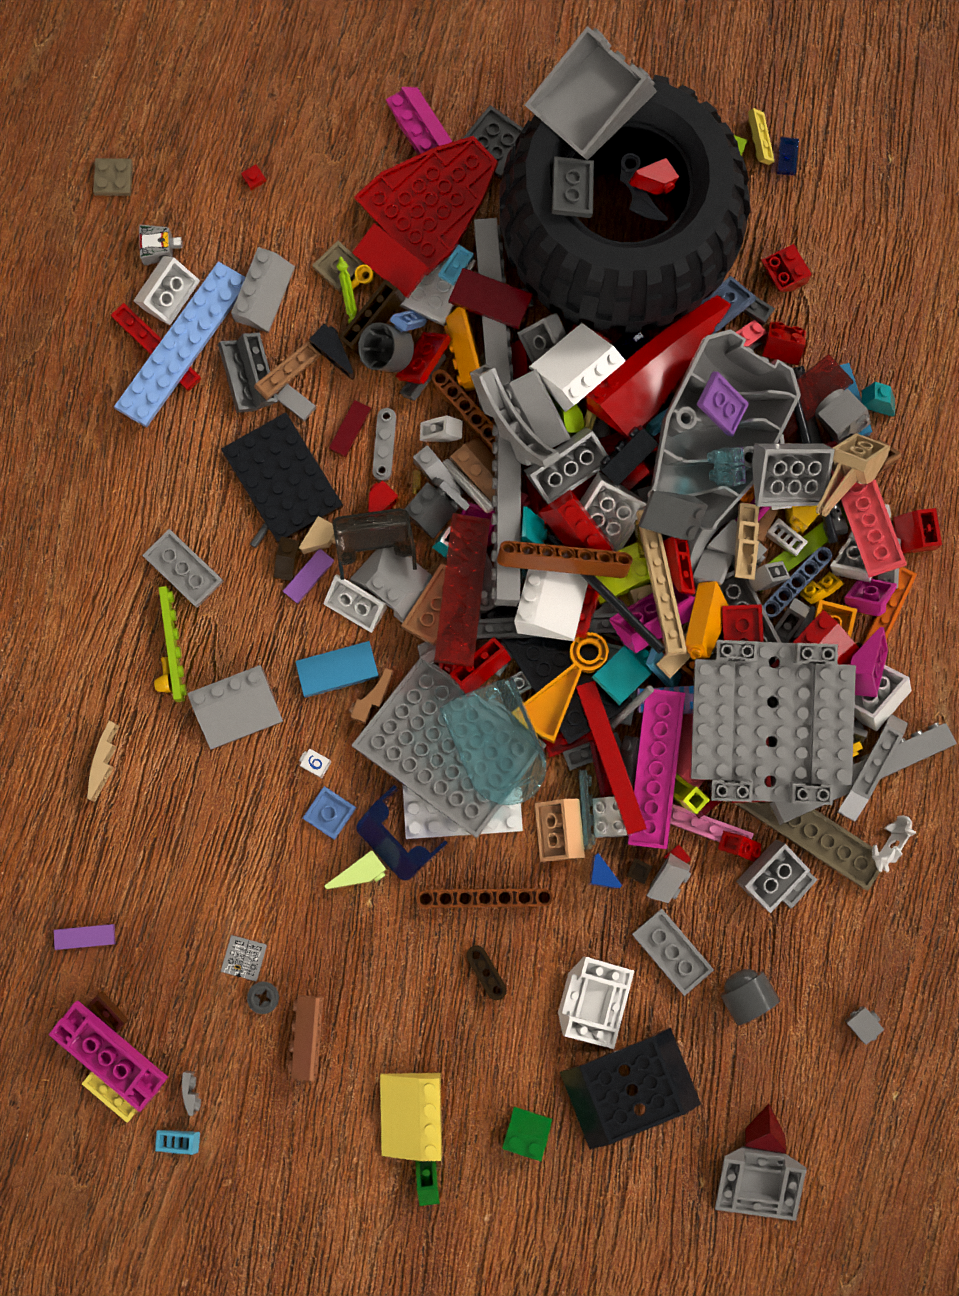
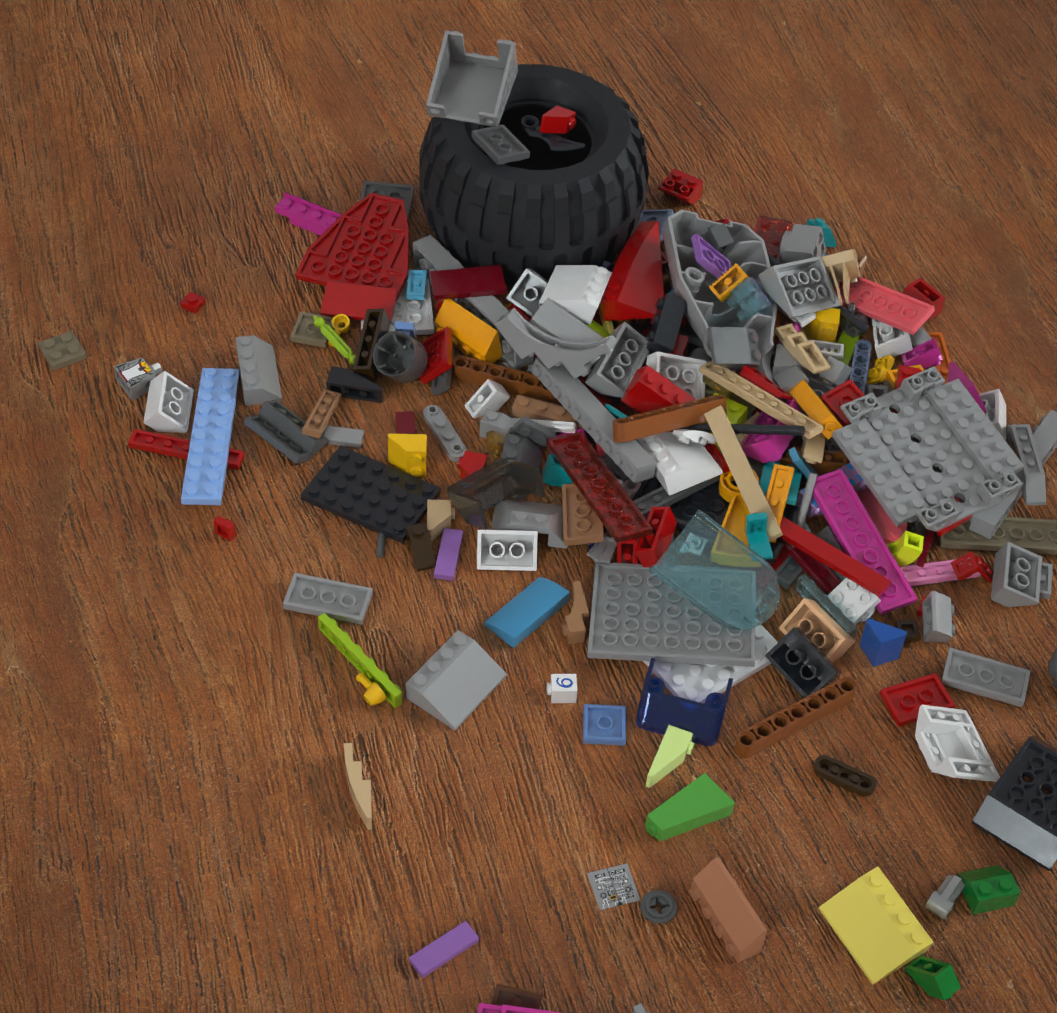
camera: 35 degrees left, 30 degrees down
none -> red plate [214,516,236,541]
none -> yellow slope [388,434,427,477]
none -> bright green slope [645,773,735,841]
none -> white slope [672,429,716,445]
none -> dark grey brick [701,223,734,254]
none -> tan tile [704,405,783,542]
none -> light orange brick [709,263,750,303]
none -> teal bracket [745,512,773,561]
none -> black slope [765,627,842,698]
none -> light orange tile [766,464,795,543]
none -> red plate [879,673,956,727]
none -> light grey piece [925,875,965,920]

